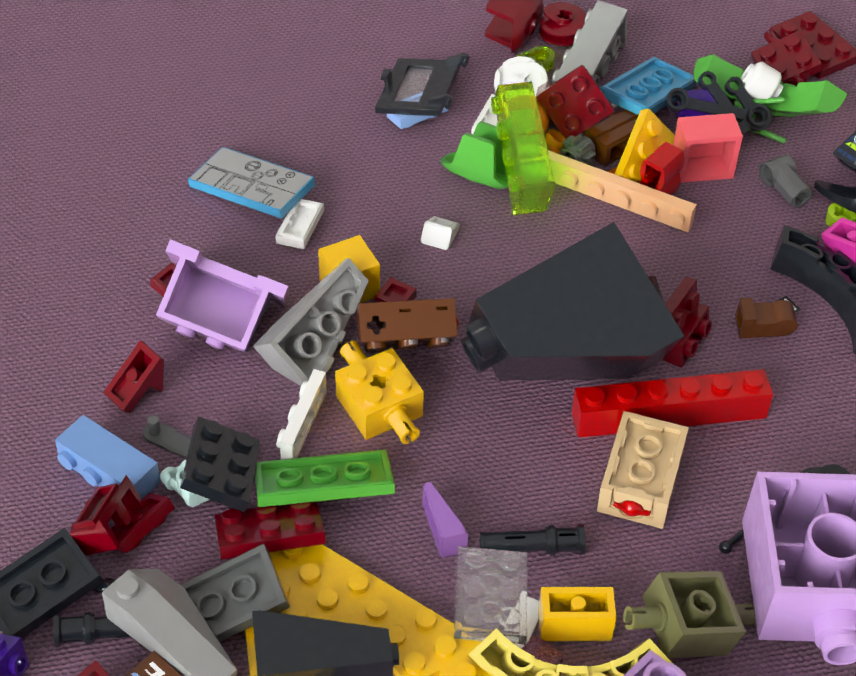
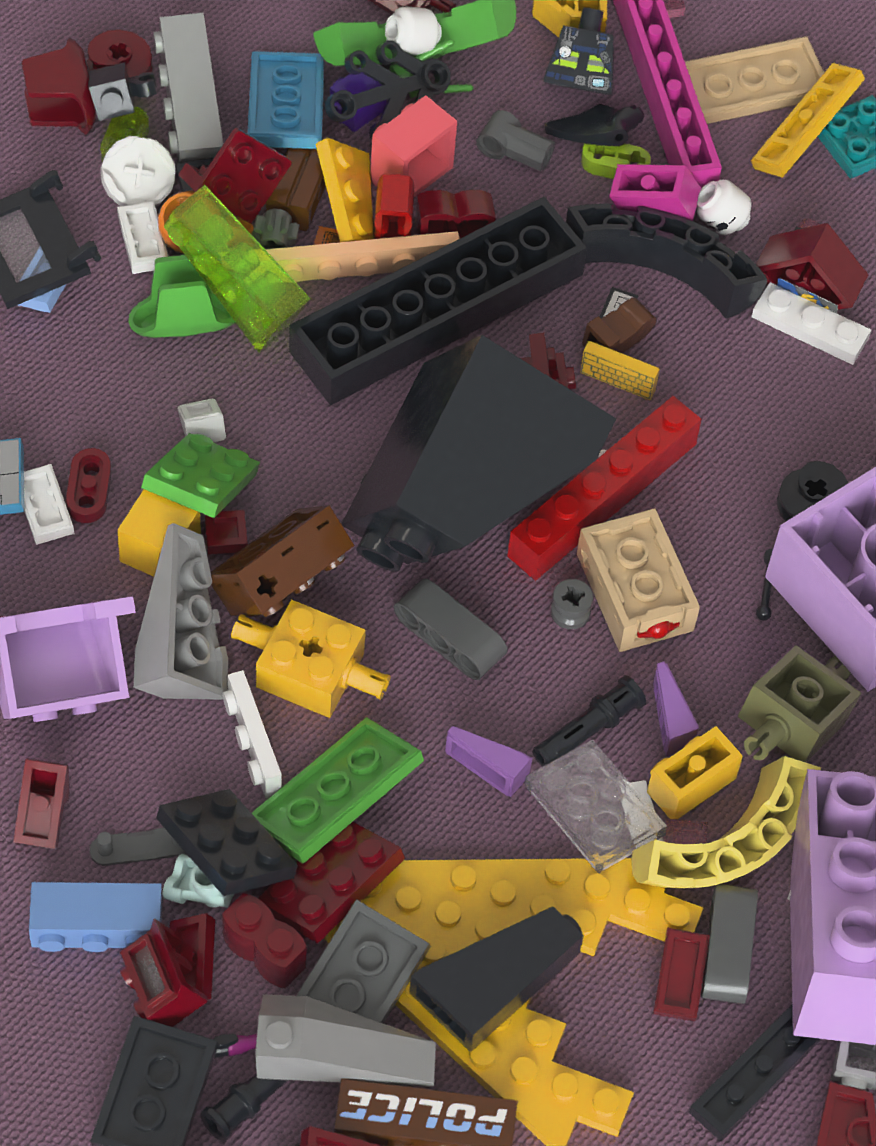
camera: 40 degrees left, 10 degrees up
none -> dark red plate [66,448,112,523]
none -> black brick [89,63,157,121]
none -> bright green plate [141,433,260,518]
none -> dark red brick [222,893,307,989]
none -> black brick [289,197,587,406]
none -> dark grey beam [394,579,508,680]
none -> dark red brick [416,190,496,239]
none -> dark grey wheel [551,579,593,629]
none -> yellow tile [580,341,660,400]
none -> medium lavender slope [653,661,699,757]

